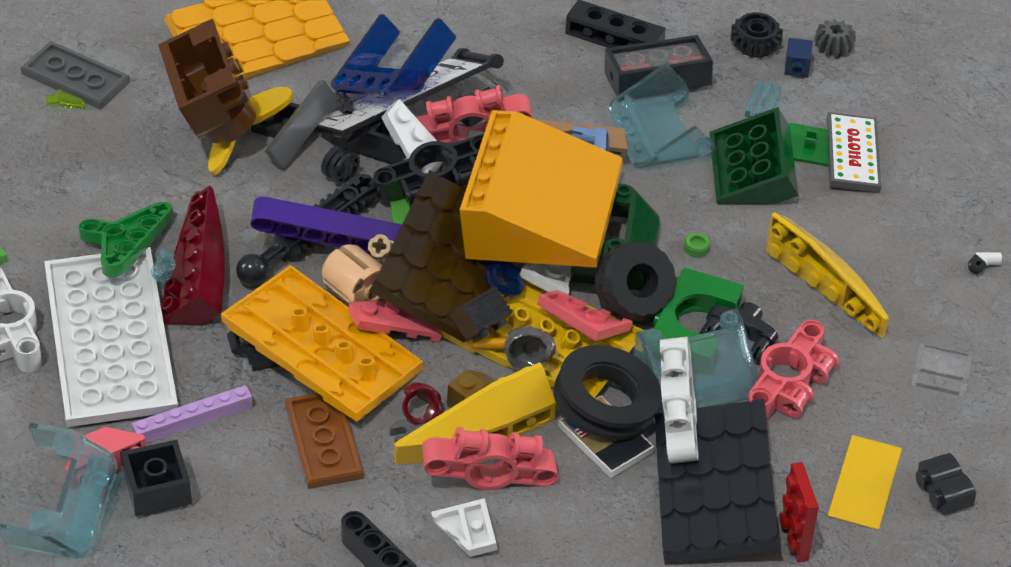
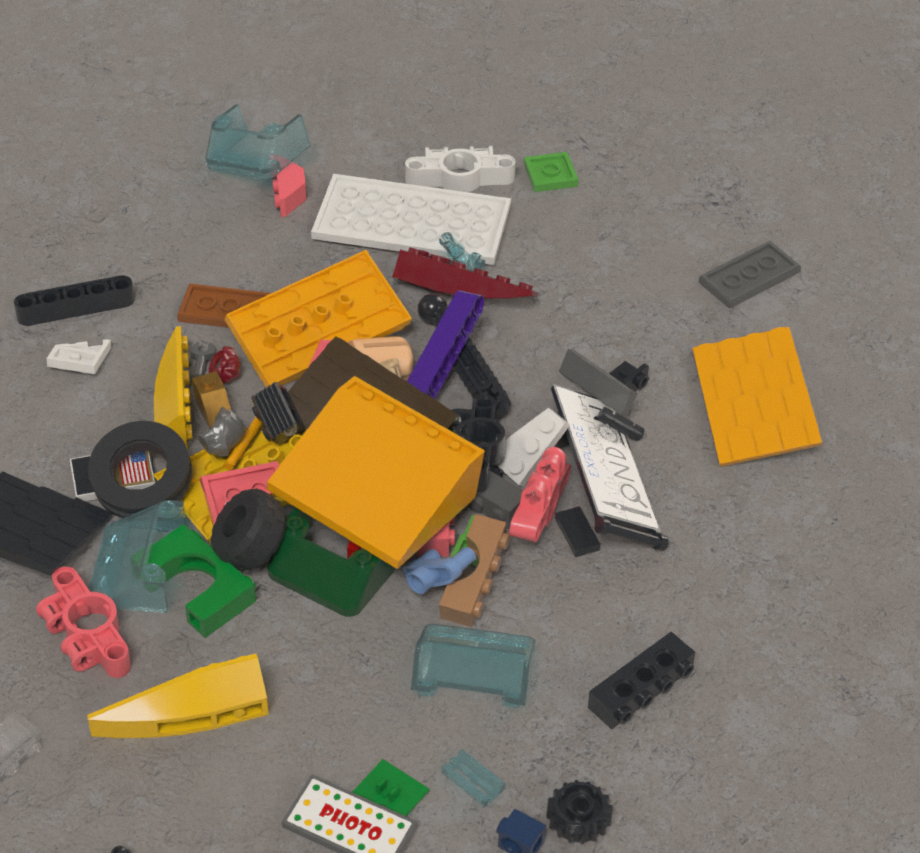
camera: 115 degrees right, 0 degrees up
clear neon green bar [46,89,85,109] -> none
green beam [79,202,174,277] -> none
black brick [121,439,192,516] -> none
lavender piece [131,385,253,443] -> none
reddish brown brick [158,18,294,176] -> none
black wheel [321,144,360,185] -> none
clear blue windscreen [331,14,456,97] -> none
coral piece [422,427,558,490] -> none
black brick [604,35,713,99] -> none
white piece [660,336,698,464] -> none
bright green tile [684,233,710,258] -> none
black connector [699,302,779,365] -> none
dark green slope [709,107,799,204] -> none

